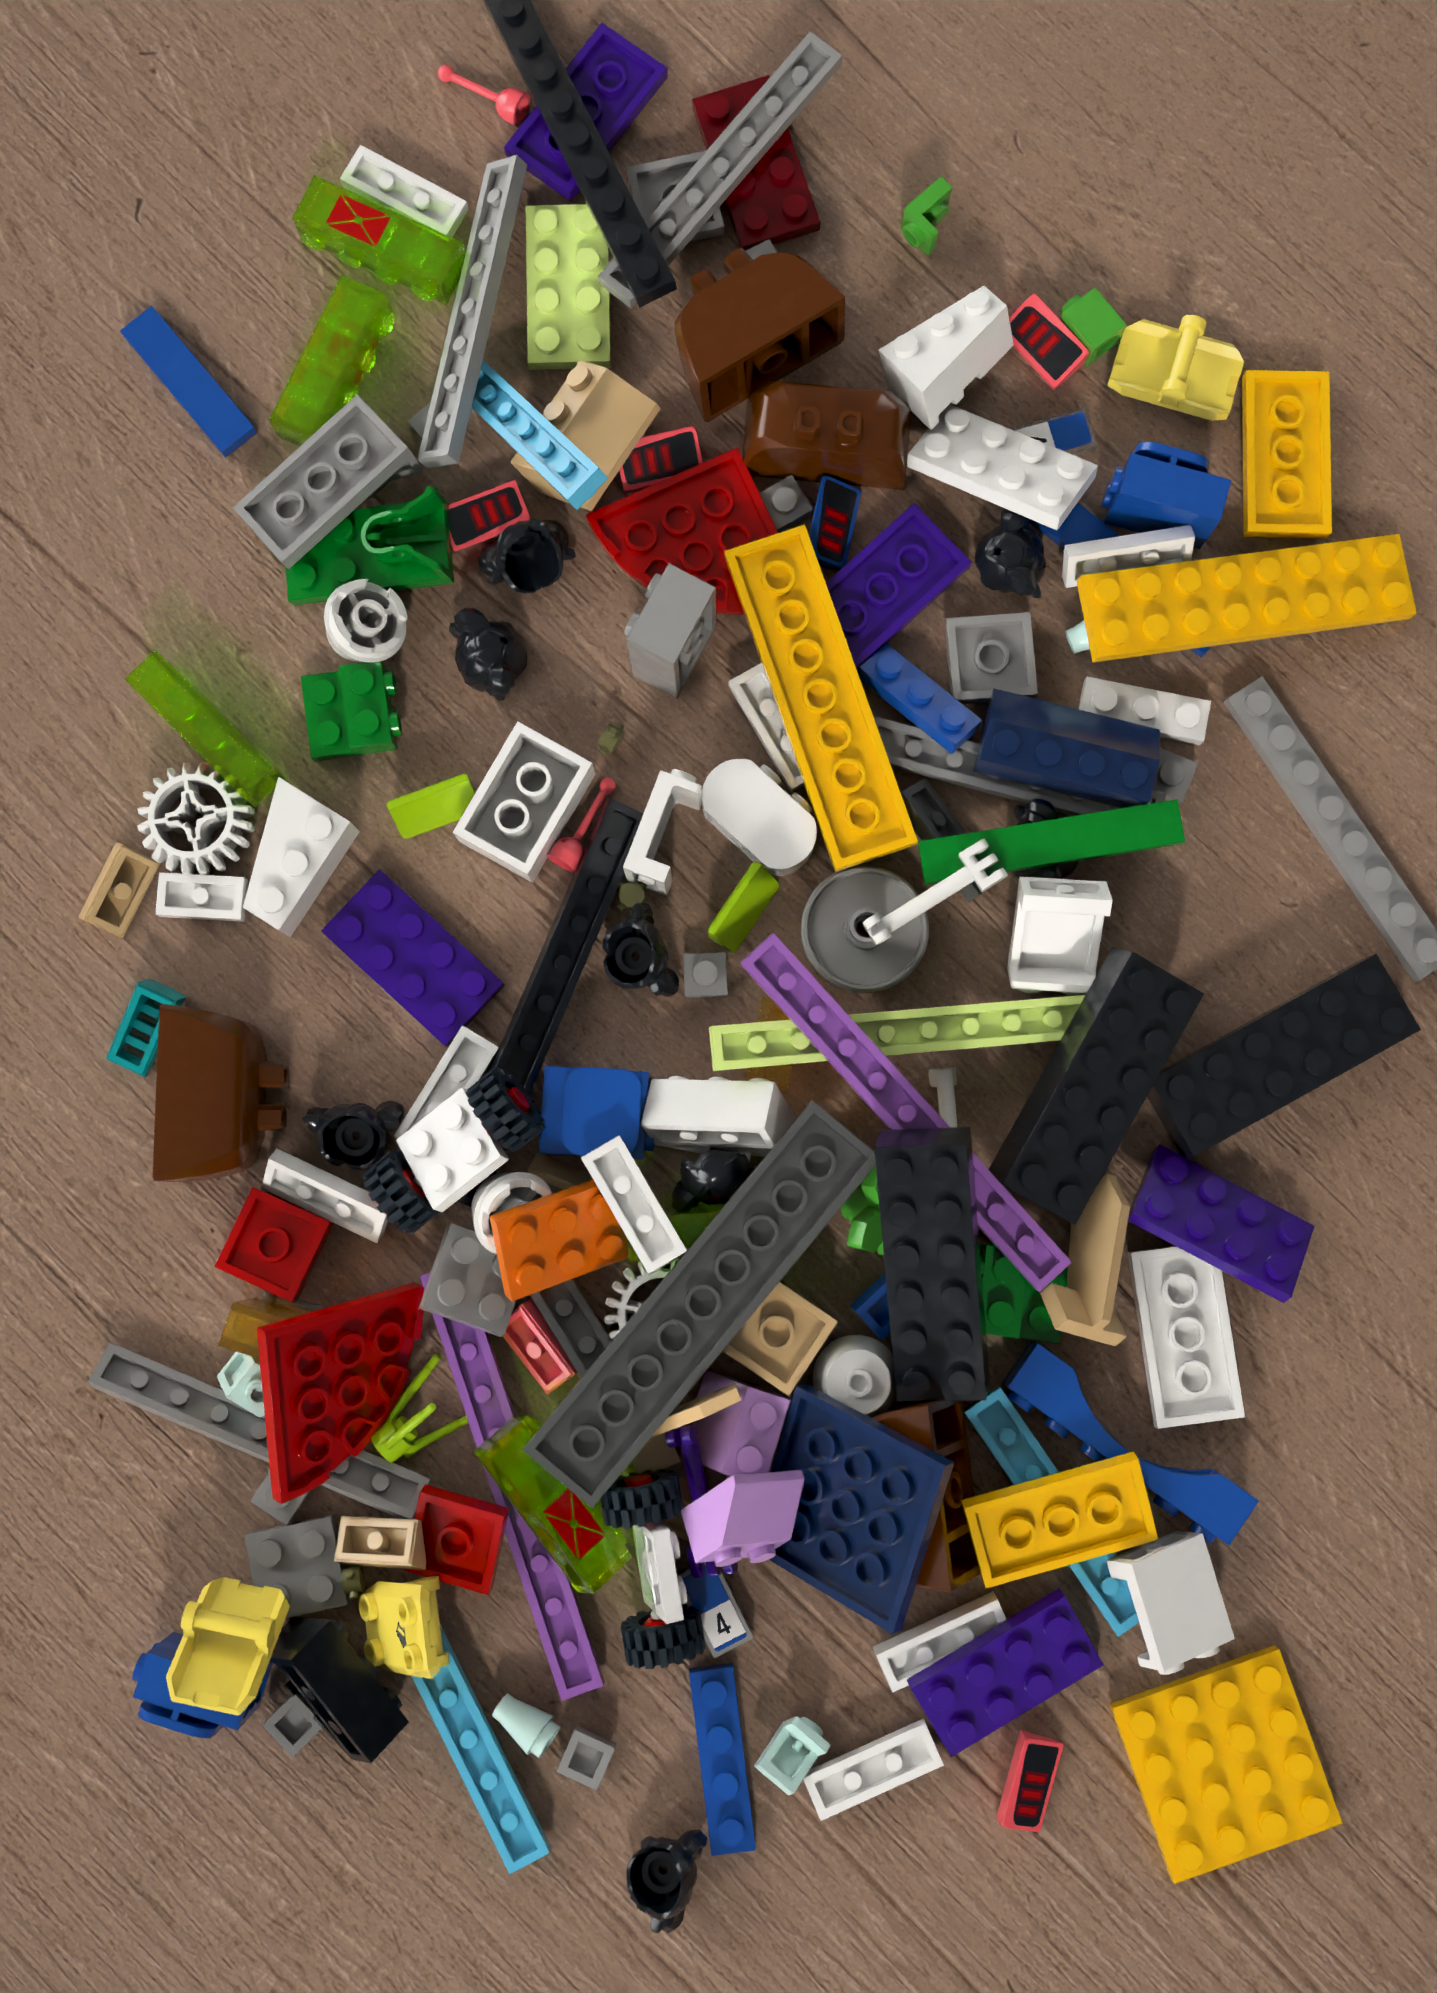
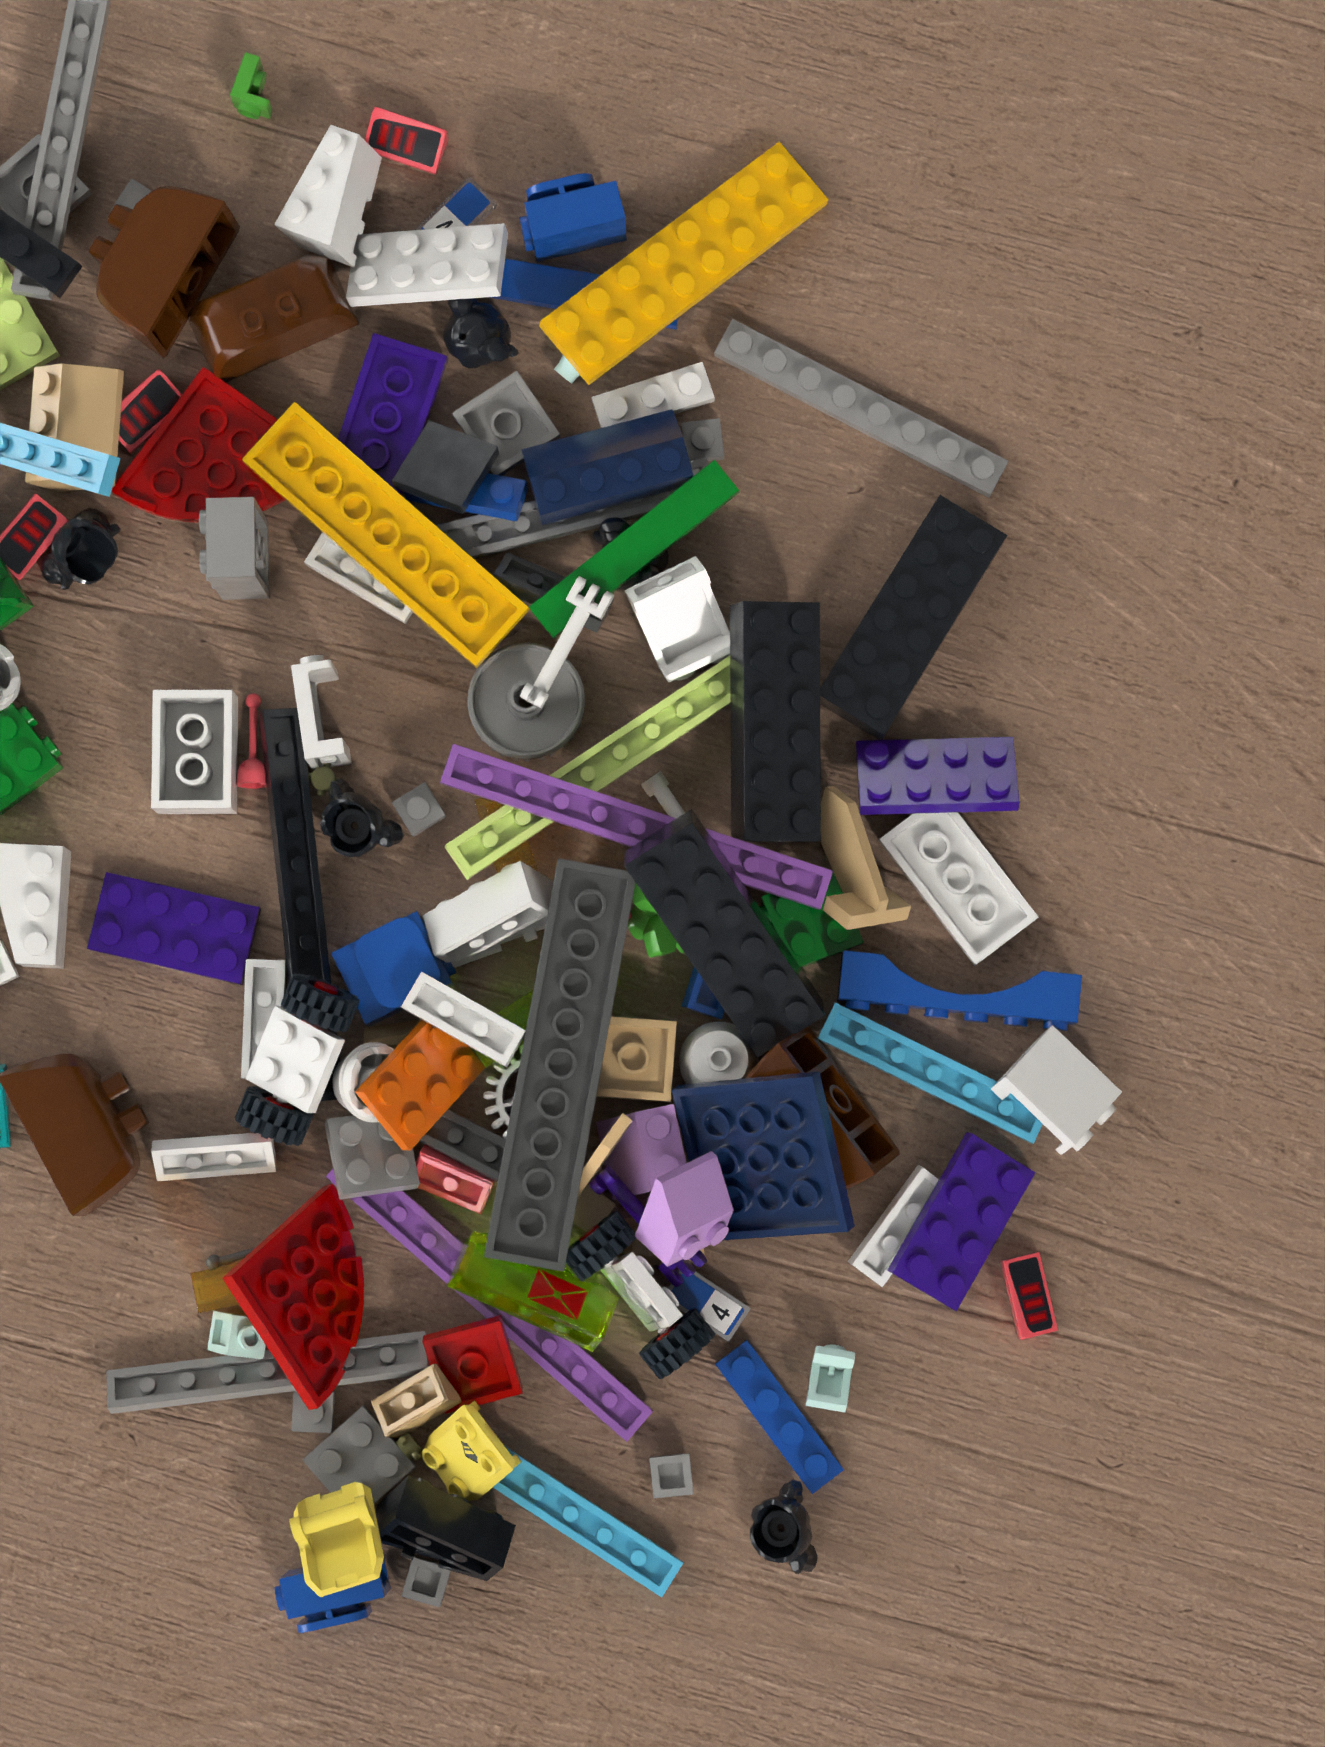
camera: 30 degrees left, 0 degrees up
red plate [214,1187,334,1303] -> none
black hair [302,1100,404,1170] -> none
lime plant [371,1353,469,1463] -> none
lime slope [386,773,476,839] -> none
black hair [449,608,528,701] -> none
light aqua cone [492,1693,560,1758] -> none
olive piece [598,723,625,755] -> none
black hair [671,1150,756,1213] -> none
dark red plate [692,75,821,251] -> none
white brick [702,759,817,876] -> none
lime slope [708,861,779,953] -> none
light grey plate [759,475,813,533] -> none
white plate [803,1718,944,1821] -> none
slope [809,475,862,571] -> none
yellow plate [961,1451,1158,1589] -> none
bright green brick [1060,288,1127,367] -> none
white plate [1062,525,1195,588] -> none
light yellow shield [1108,315,1244,421] -> none
yellow plate [1109,1645,1343,1884] -> none
yellow plate [1242,370,1332,538] -> none
none -> black tile [392,420,499,514]

